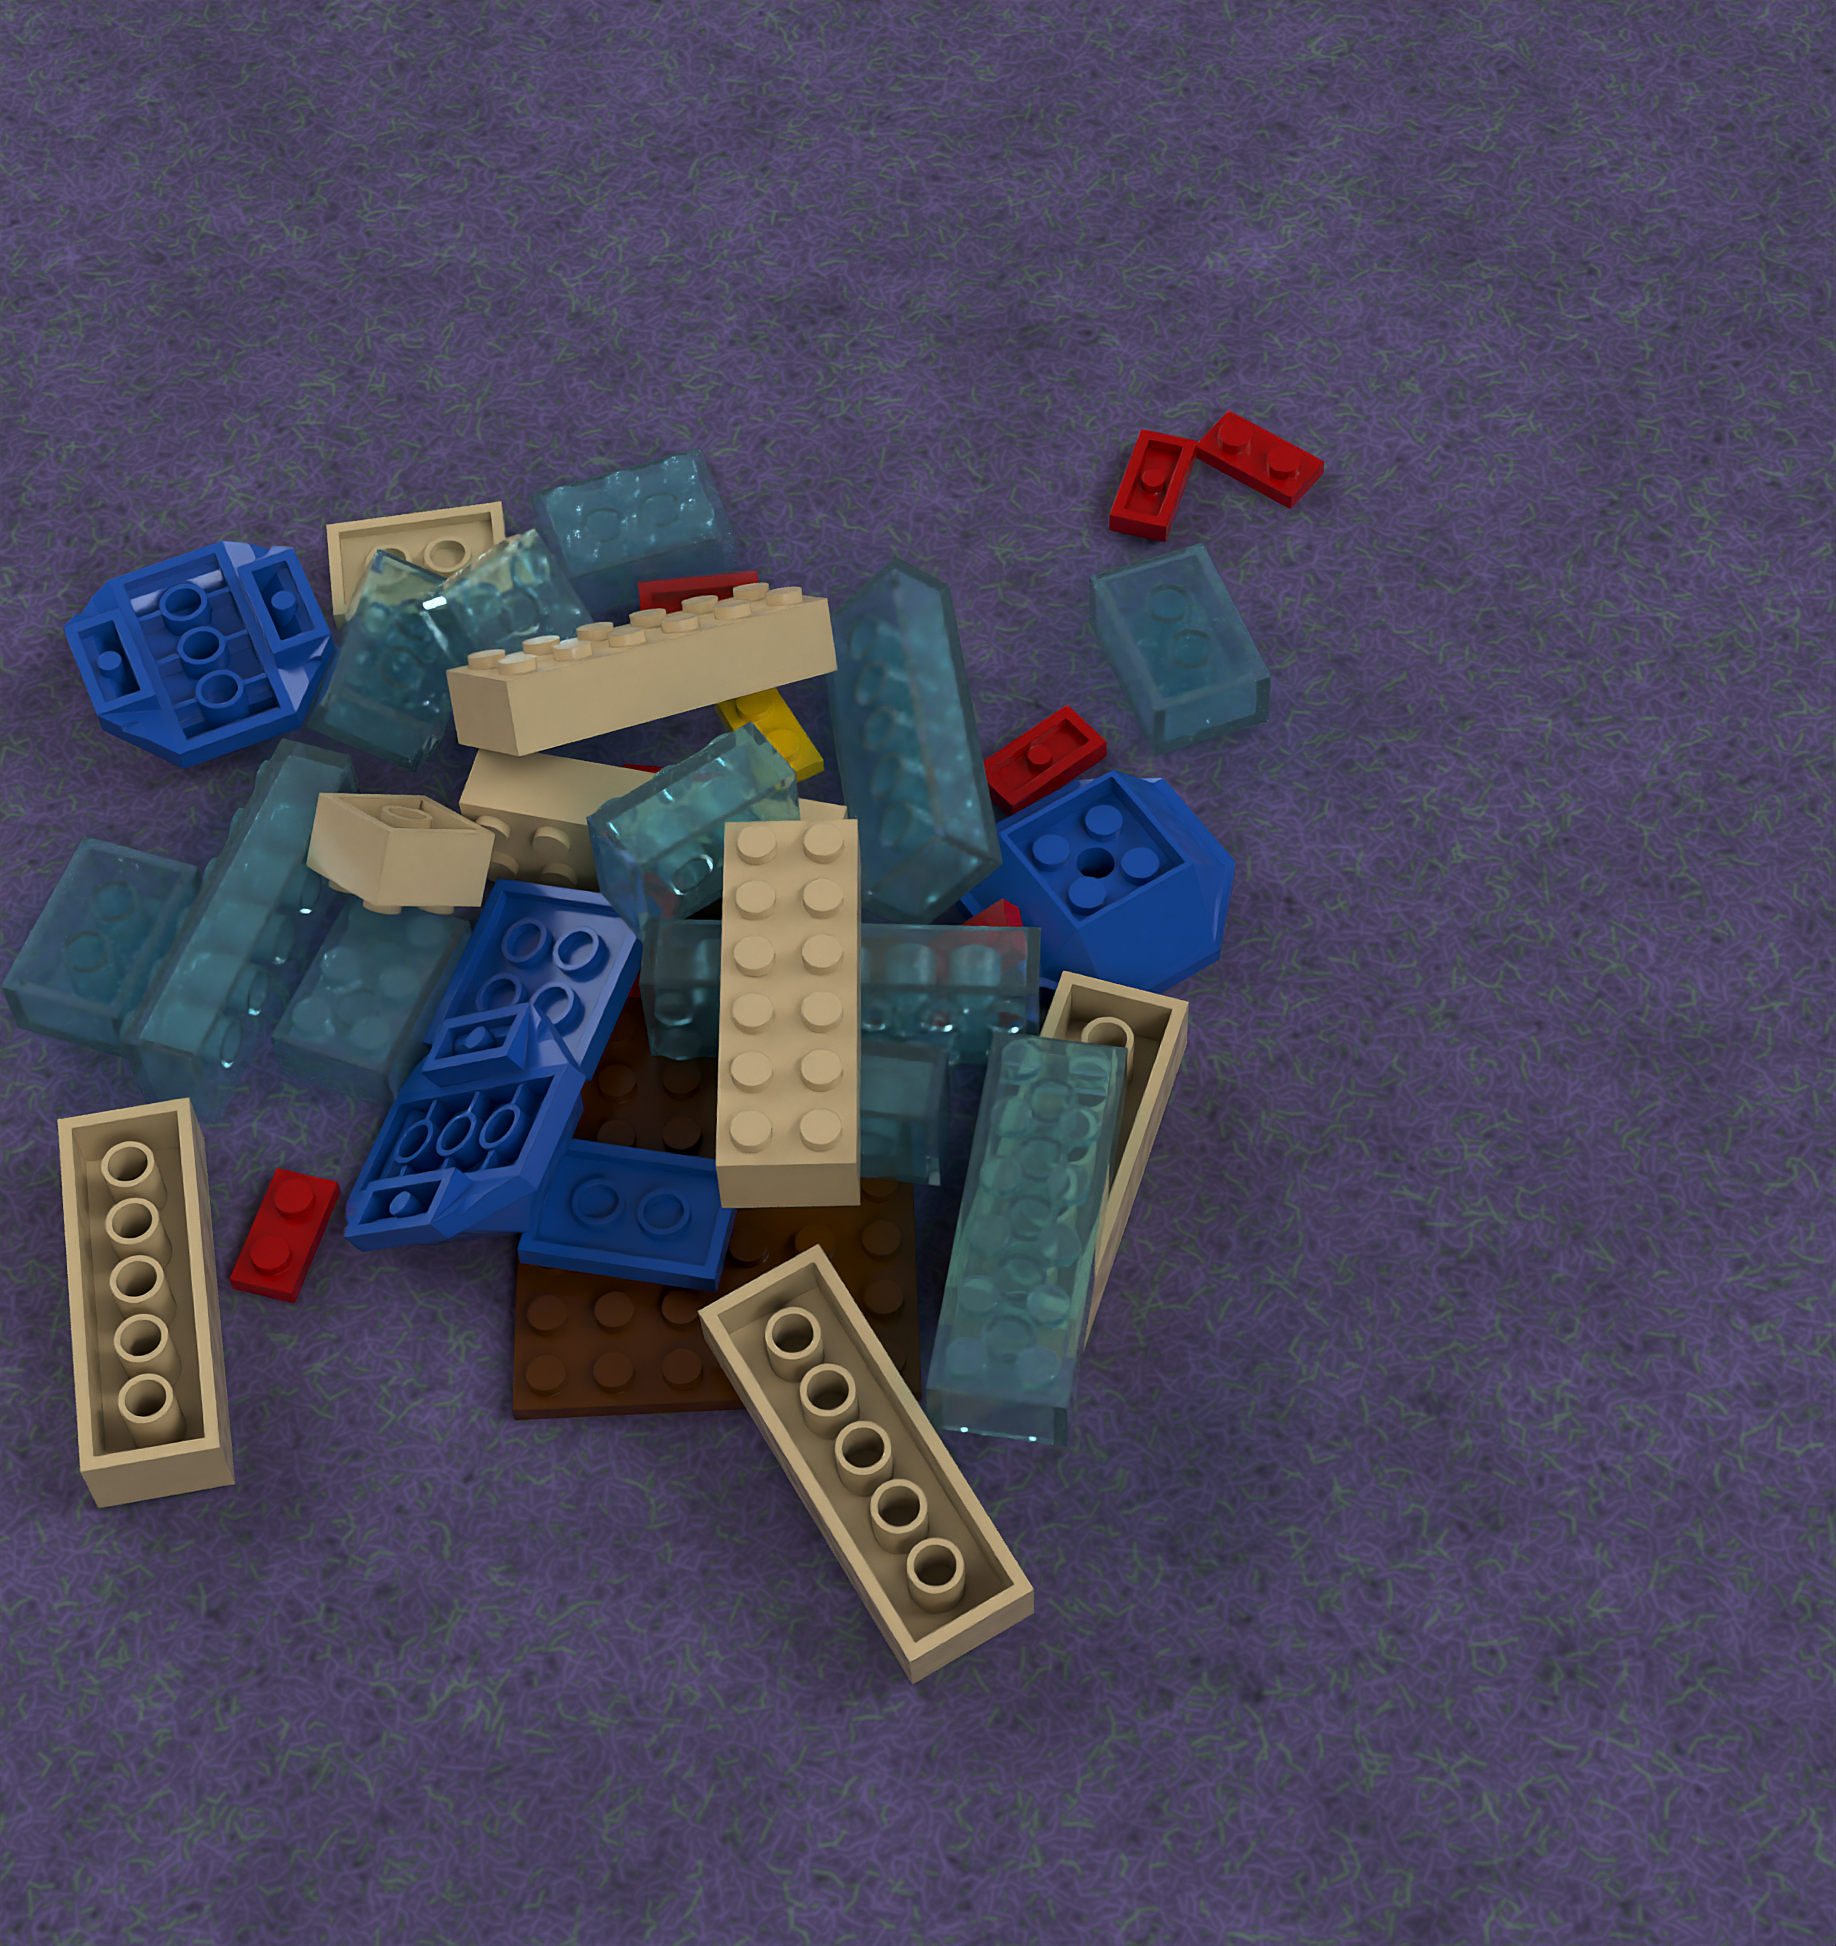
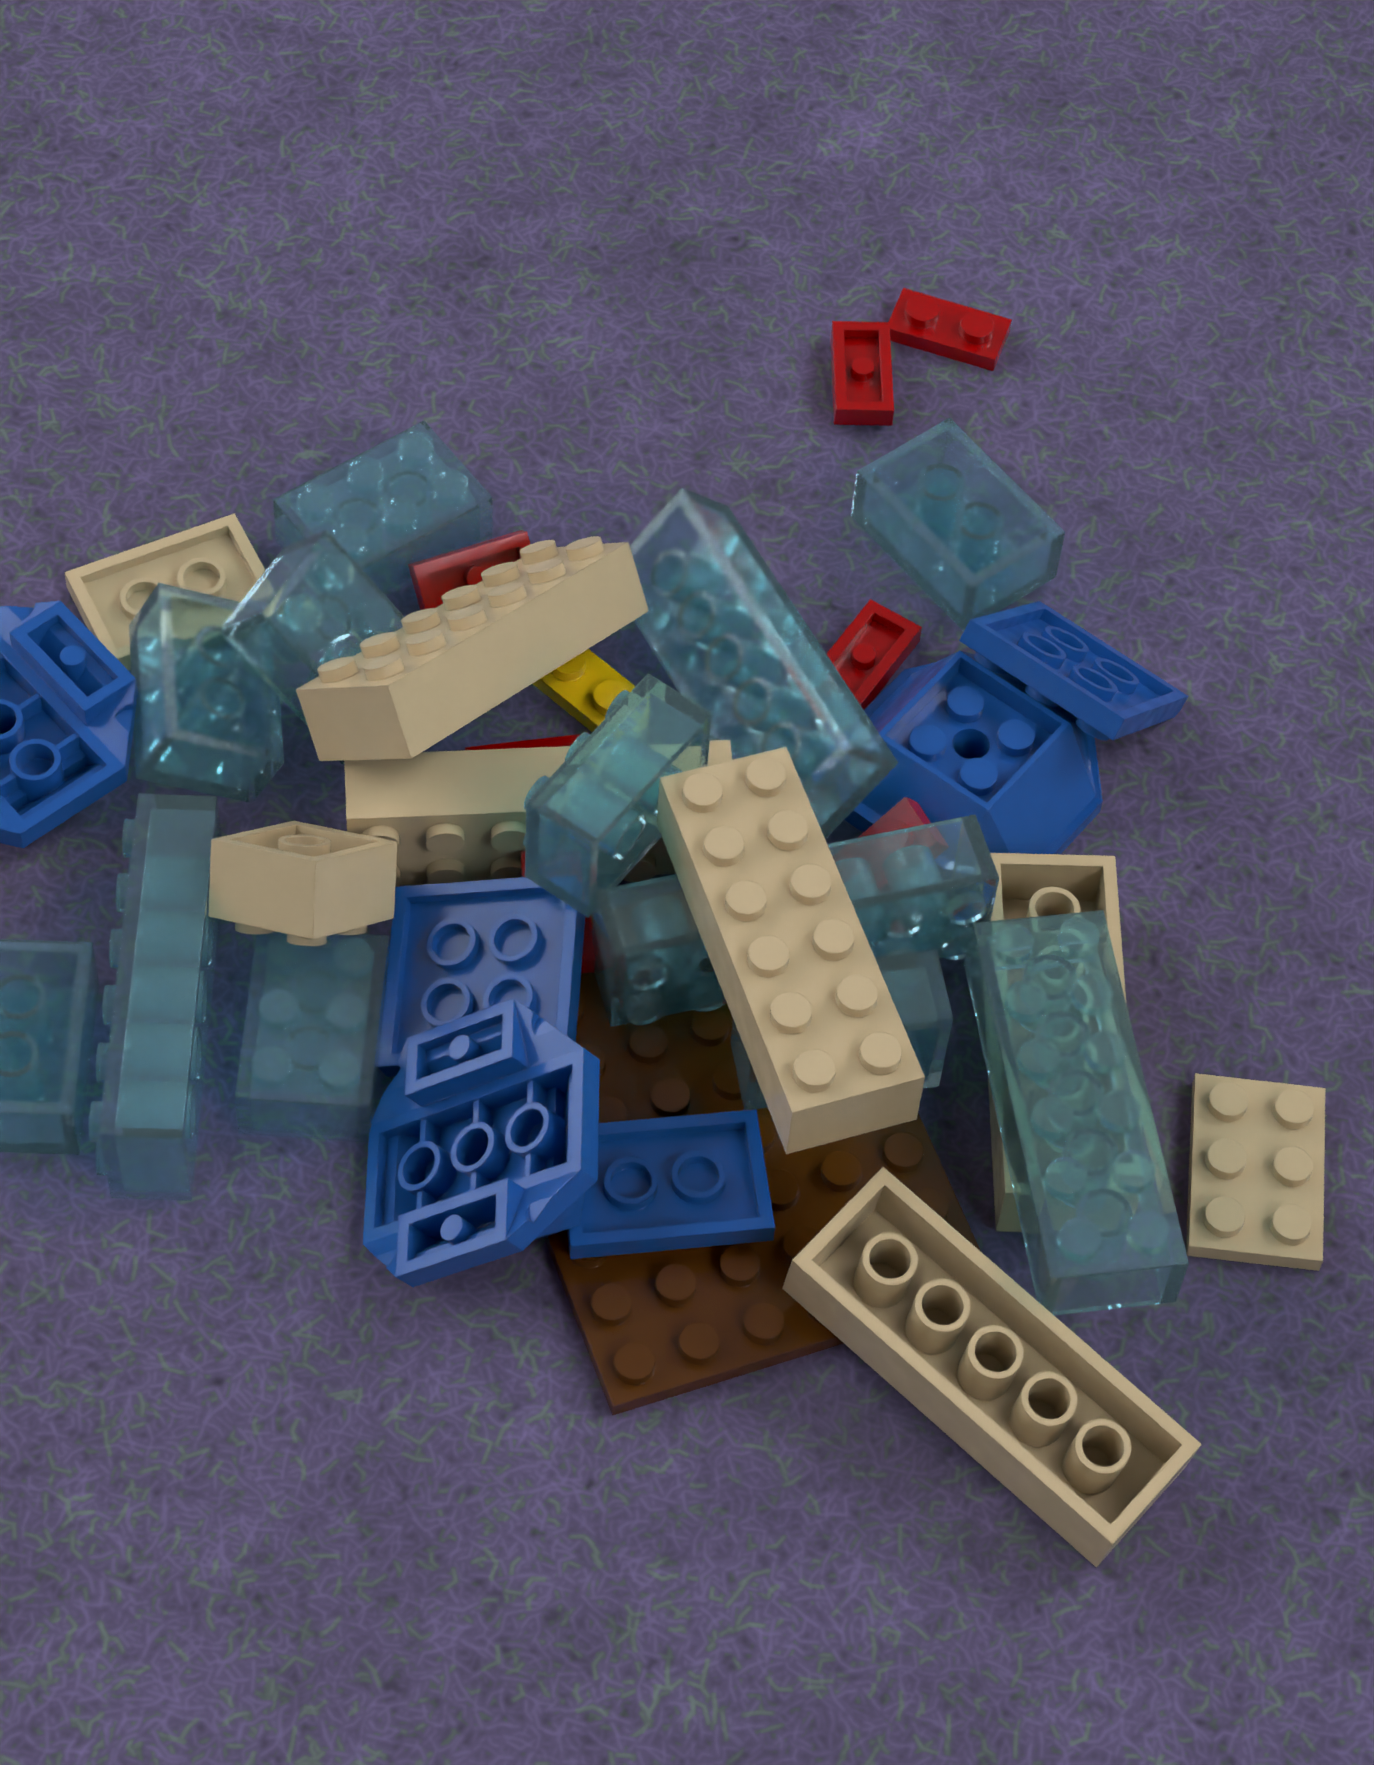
camera: 25 degrees left, 0 degrees up
tan brick [58,1097,235,1508] -> none
red plate [229,1168,341,1303] -> none
none -> blue plate [959,601,1188,741]
none -> tan plate [1186,1073,1326,1271]

